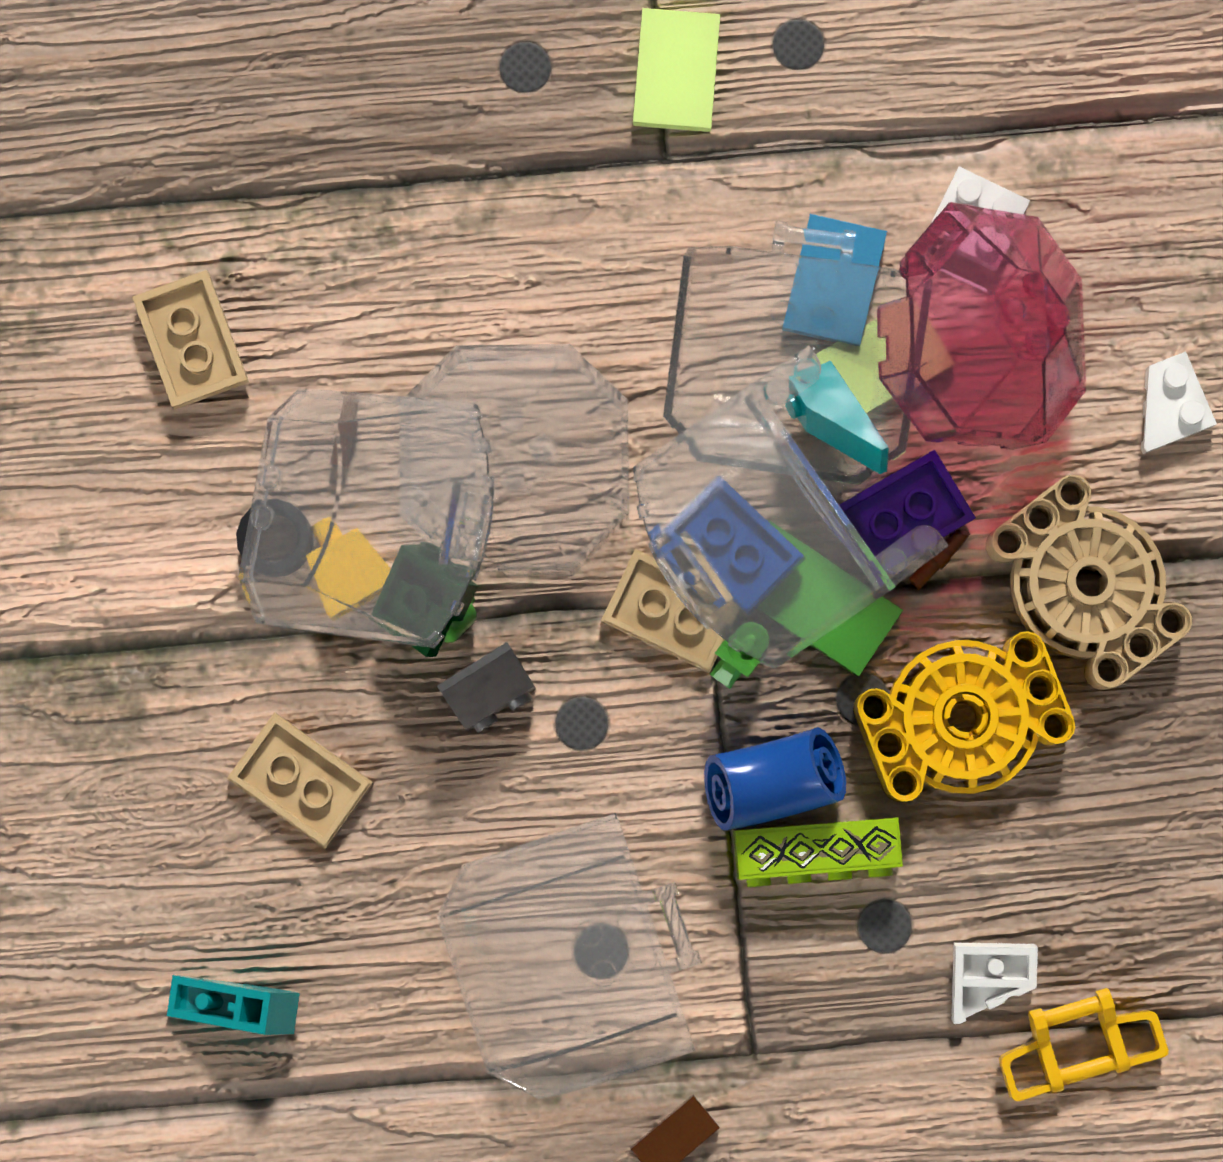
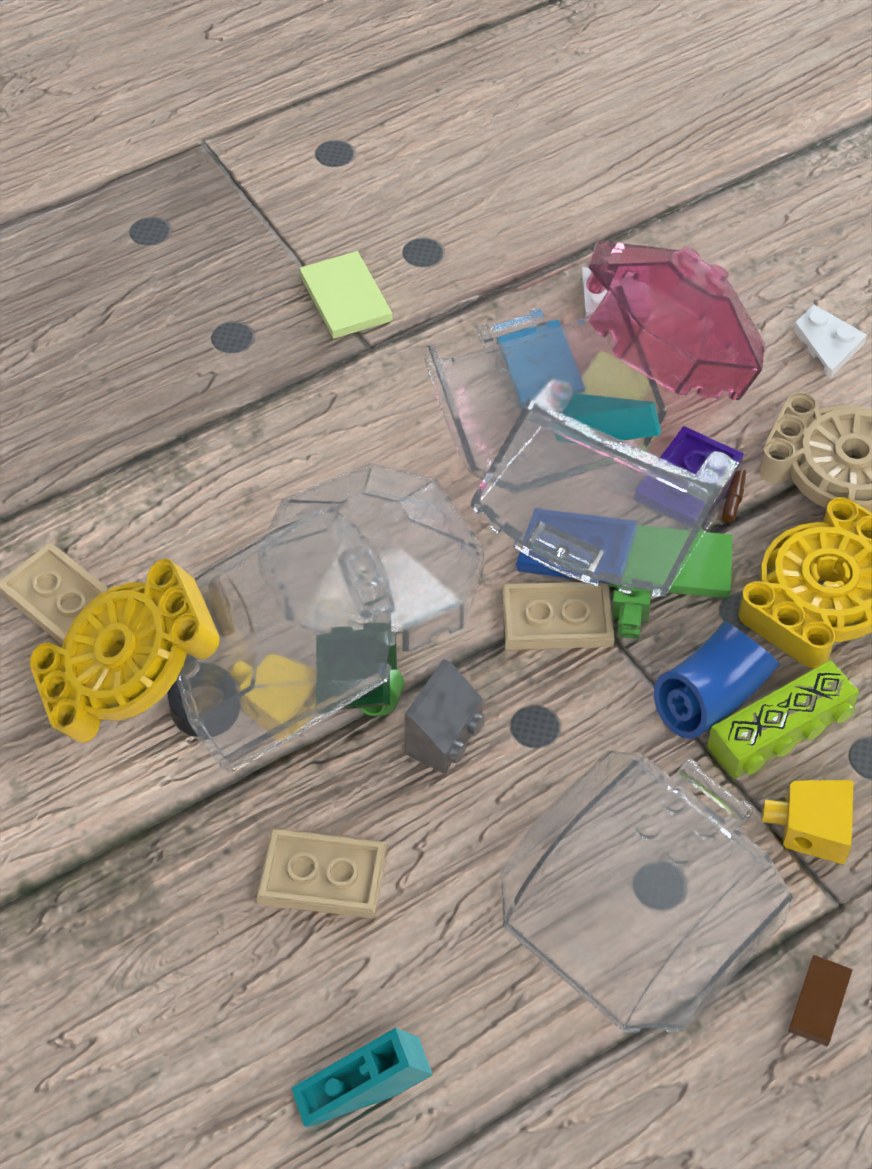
camera: 25 degrees left, 30 degrees down
none -> yellow piece [29,558,220,743]
none -> yellow torso [761,780,854,864]

